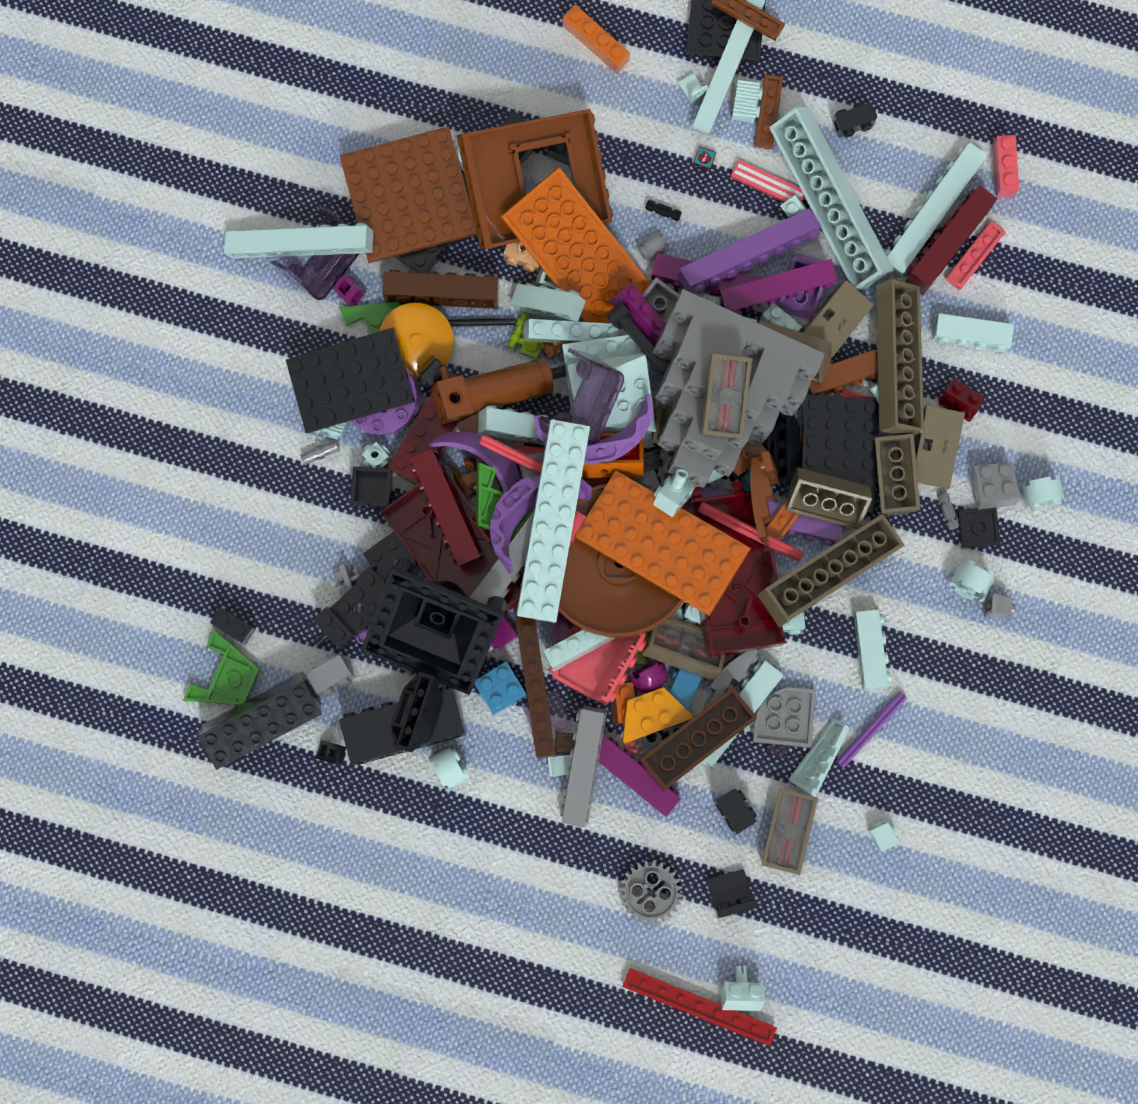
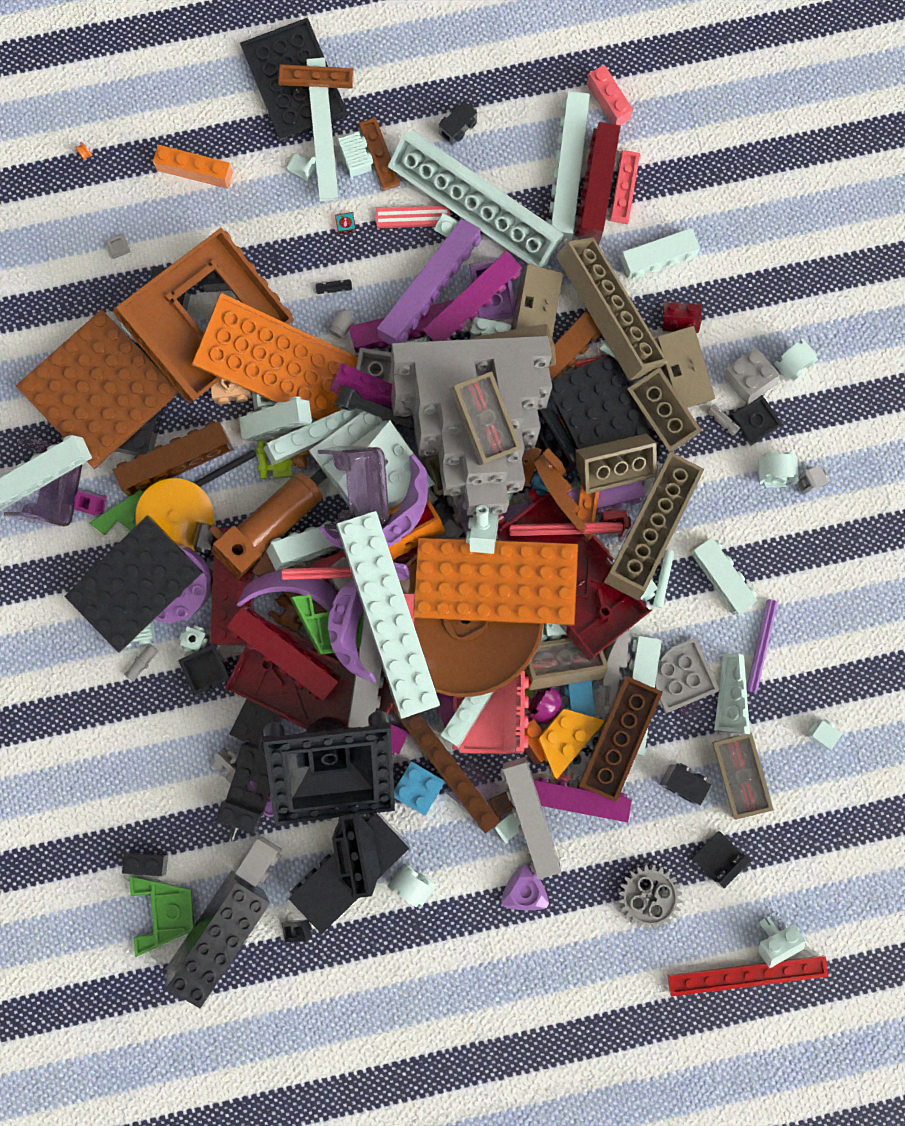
camera: 35 degrees left, 0 degrees up
none -> light grey tile [106,233,131,259]
none -> medium lavender hat [501,865,549,910]
none -> dark red bracket [599,509,631,541]
none -> light aqua piece [653,550,674,608]

